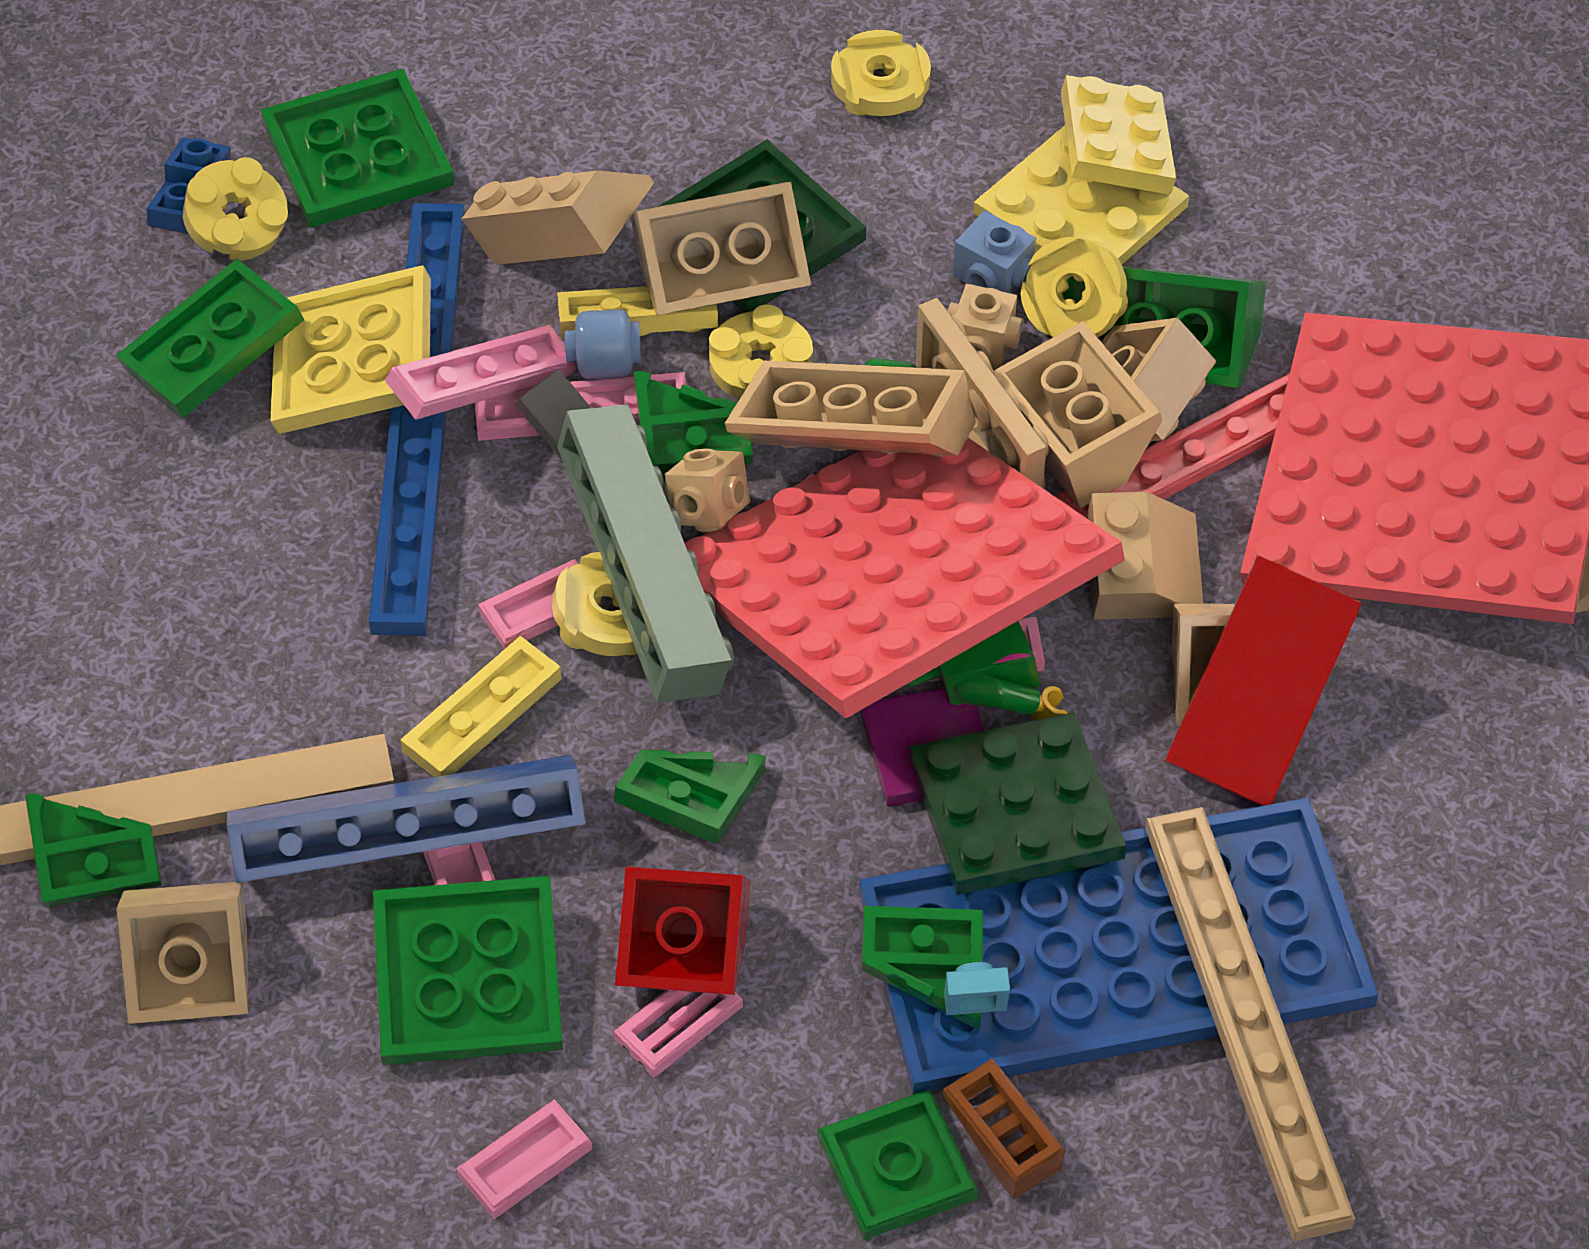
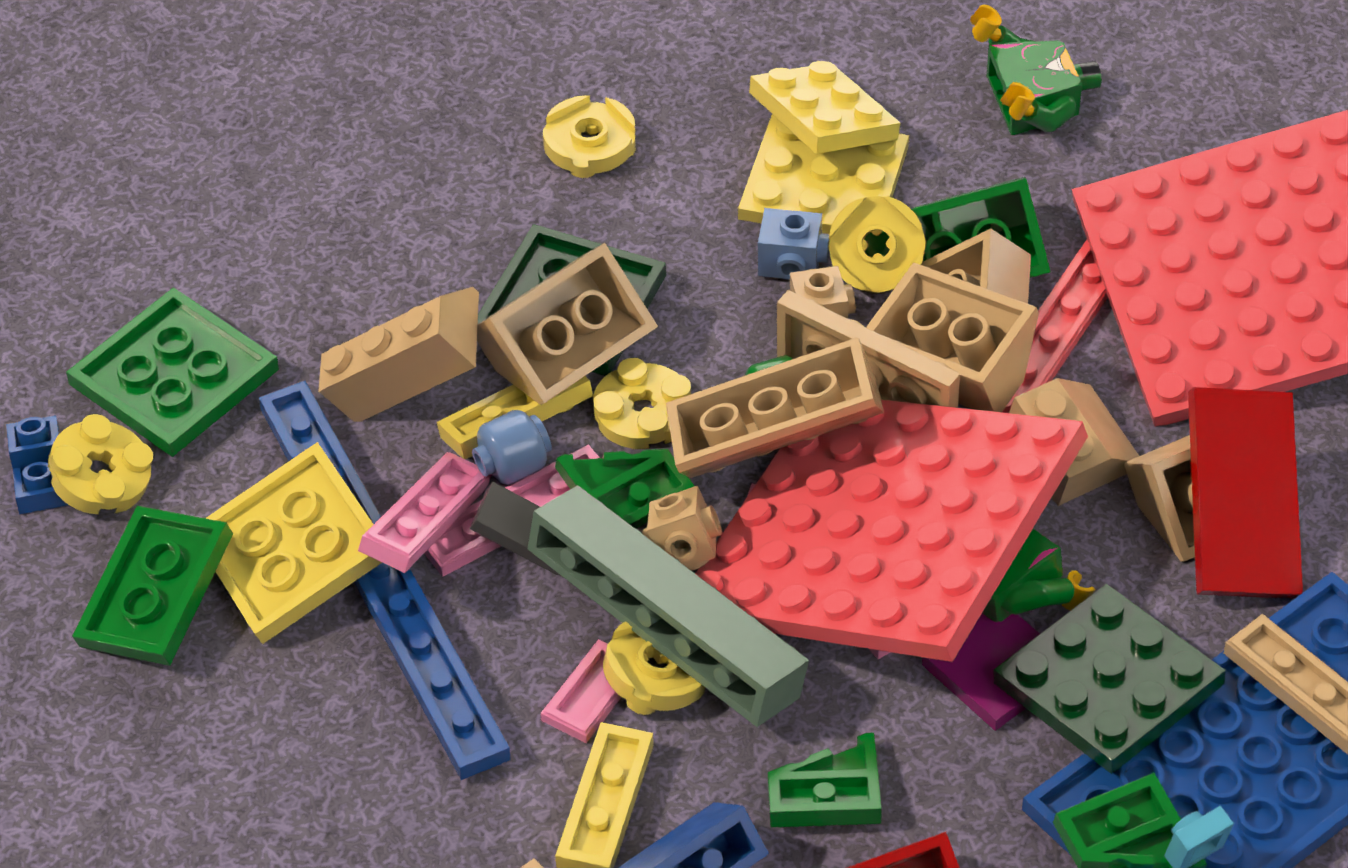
camera: 25 degrees left, 5 degrees down
none -> green torso [970,4,1102,135]

